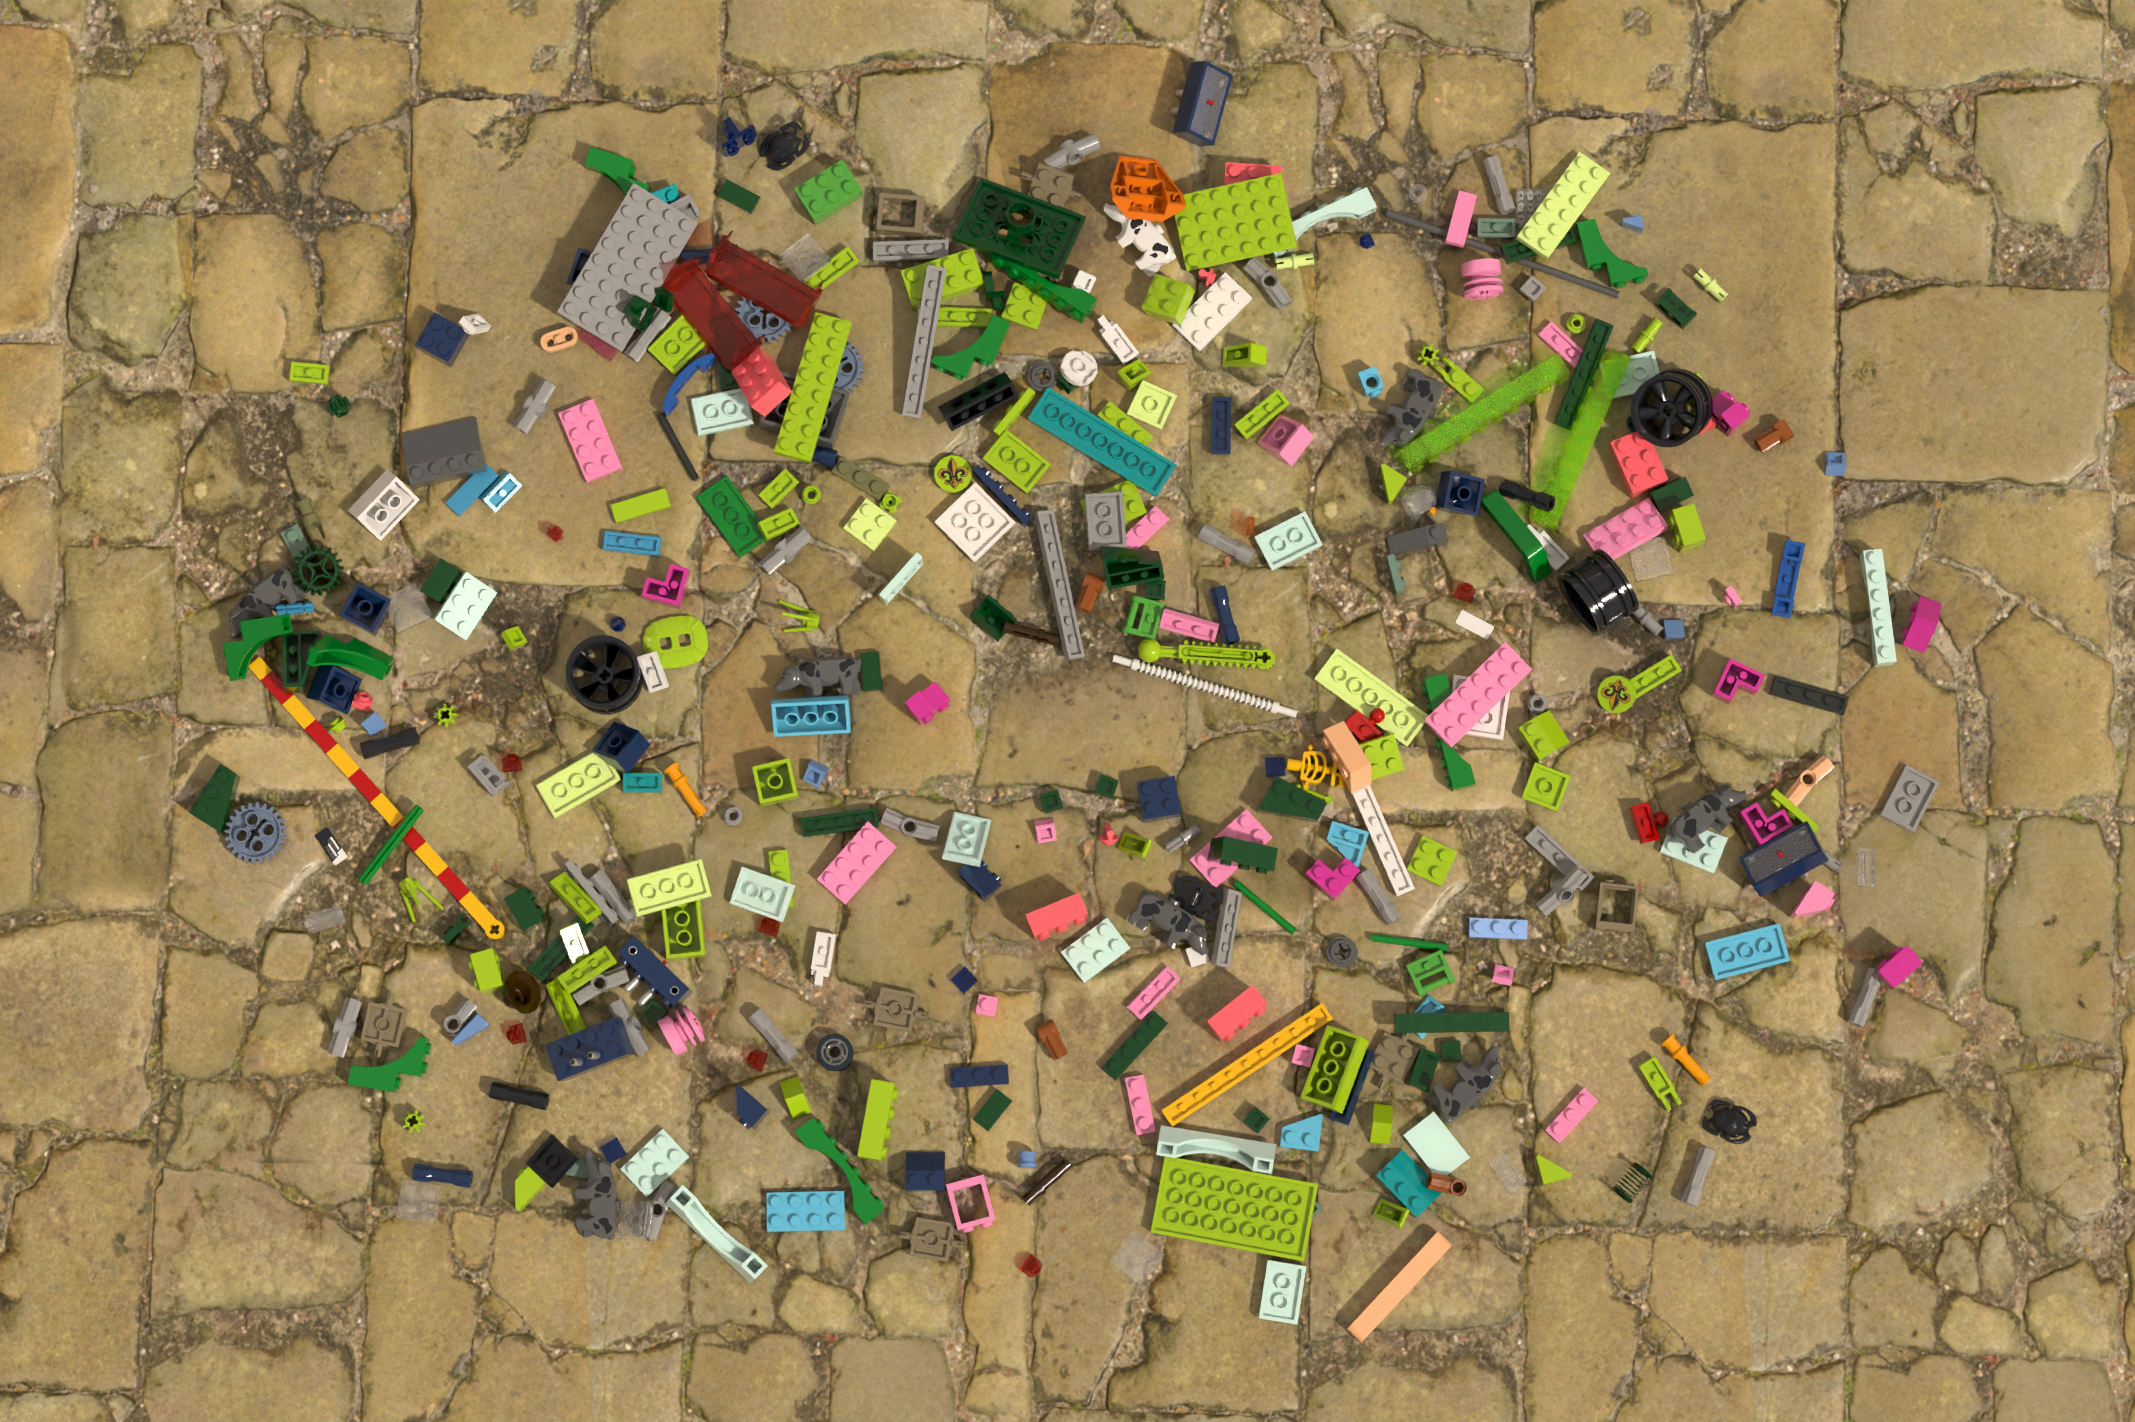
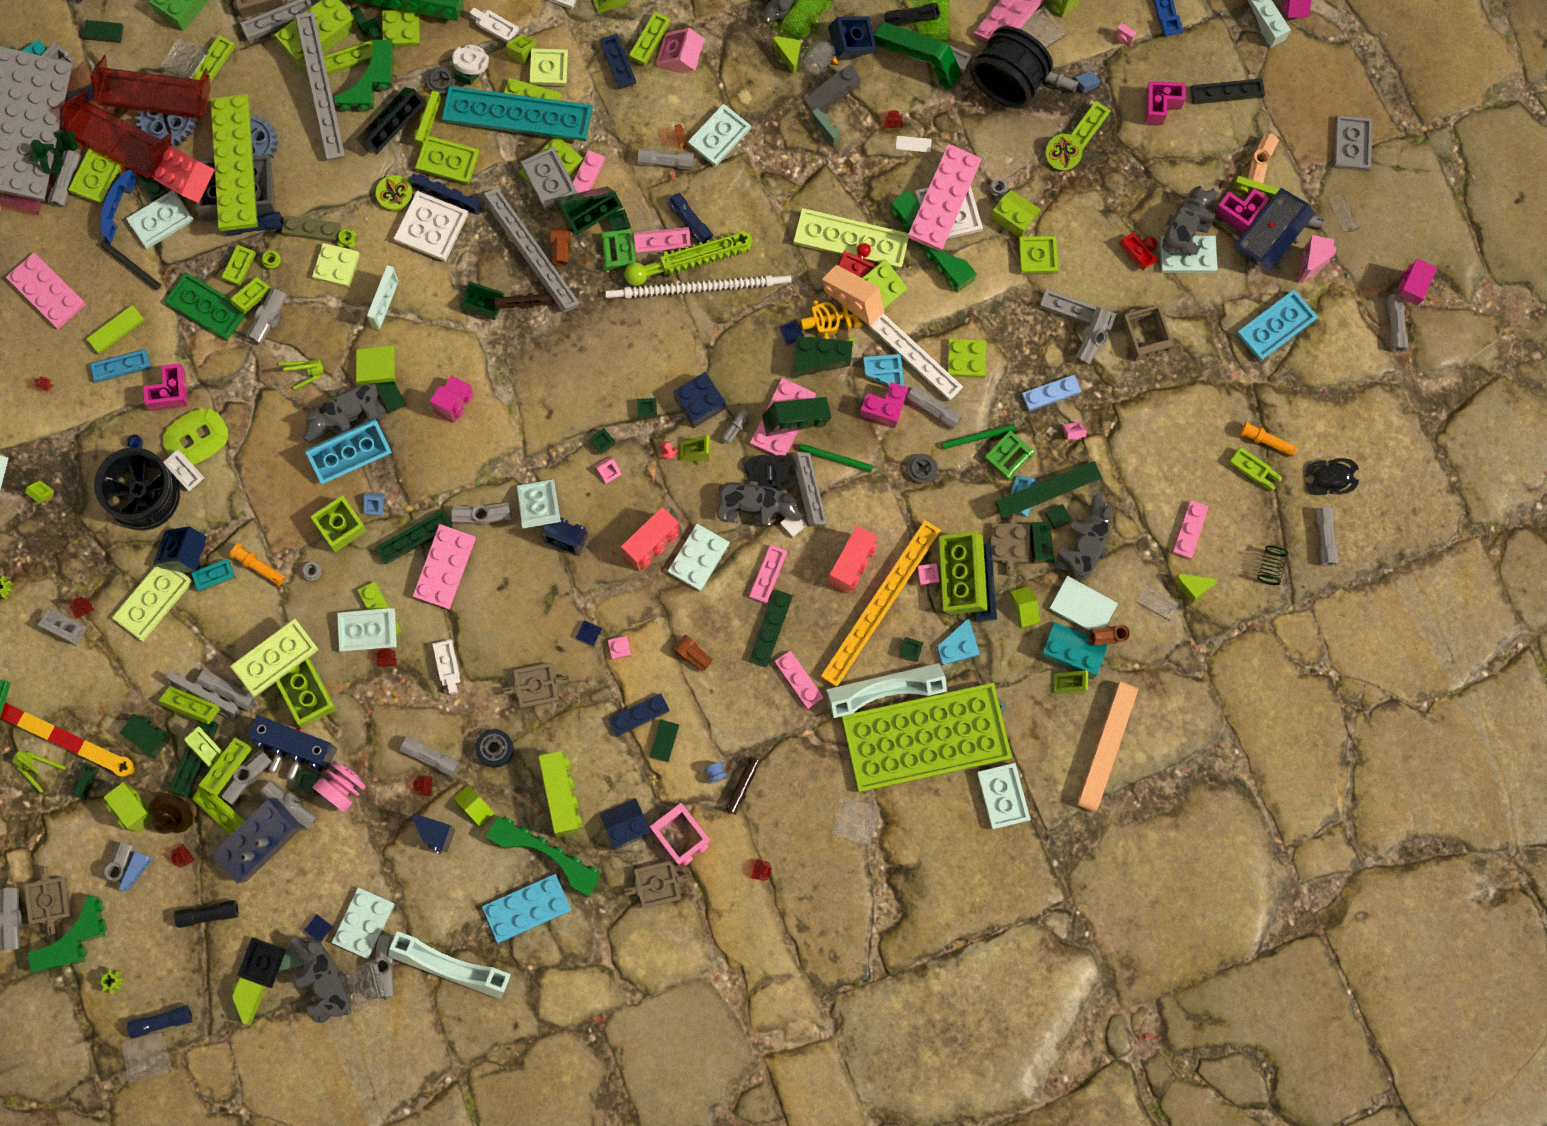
camera: 30 degrees left, 5 degrees down
none -> lime tile [356,345,395,385]

